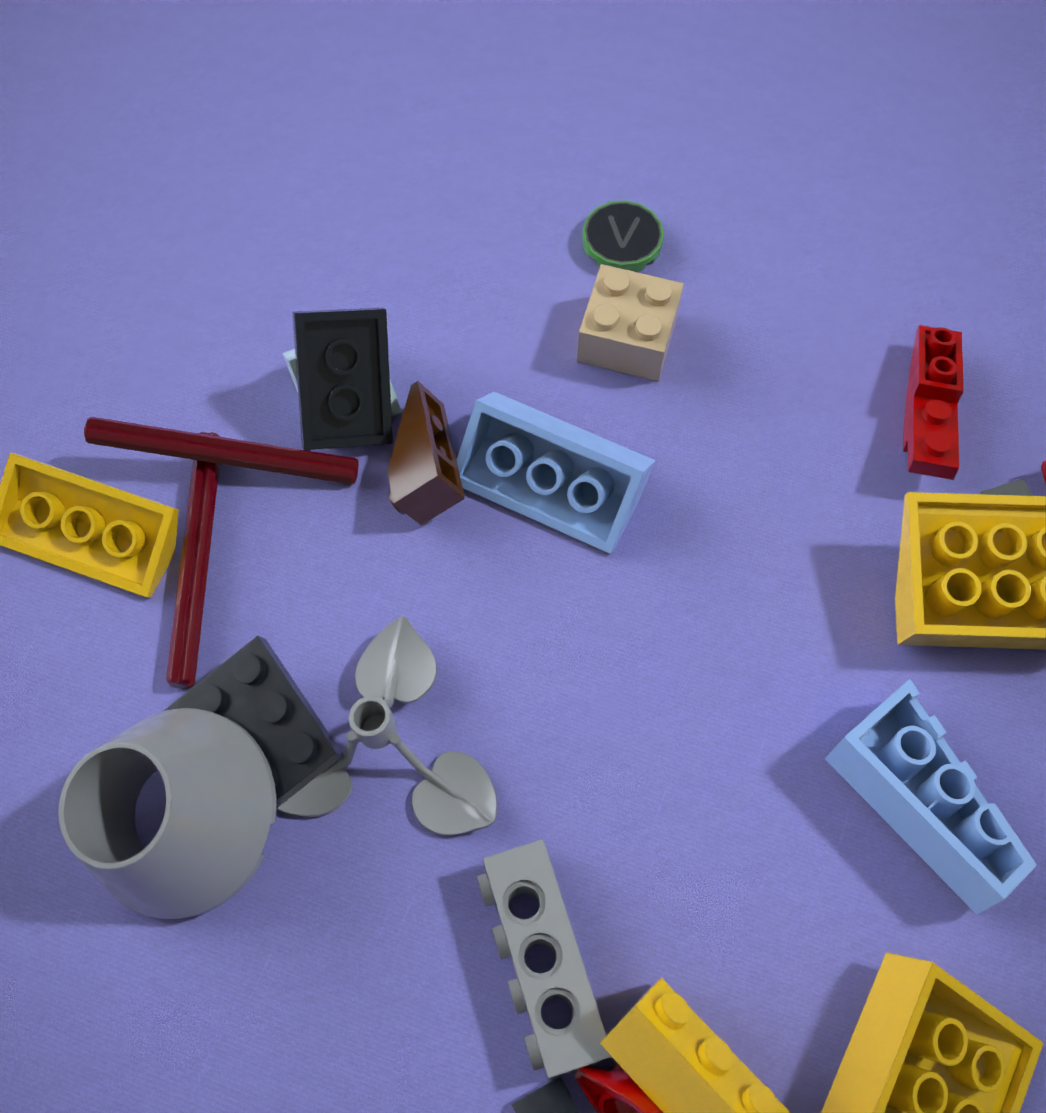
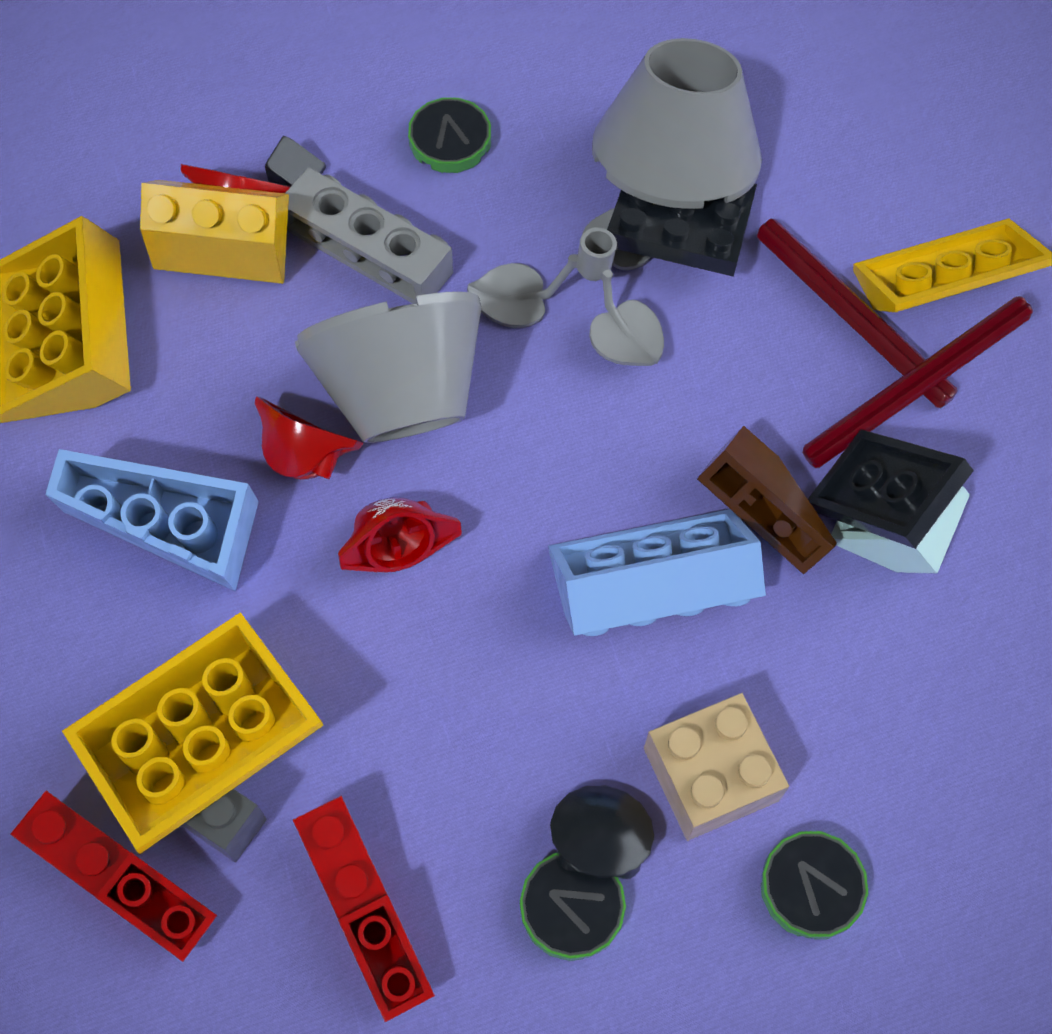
camera: 140 degrees right, 0 degrees up
none -> red hat [255,396,364,480]
none -> light grey cone [295,292,482,443]
none -> red hat [338,498,462,573]
none -> black tile [408,98,491,173]
none -> black tile [519,853,626,961]
none -> black dish [550,785,654,879]

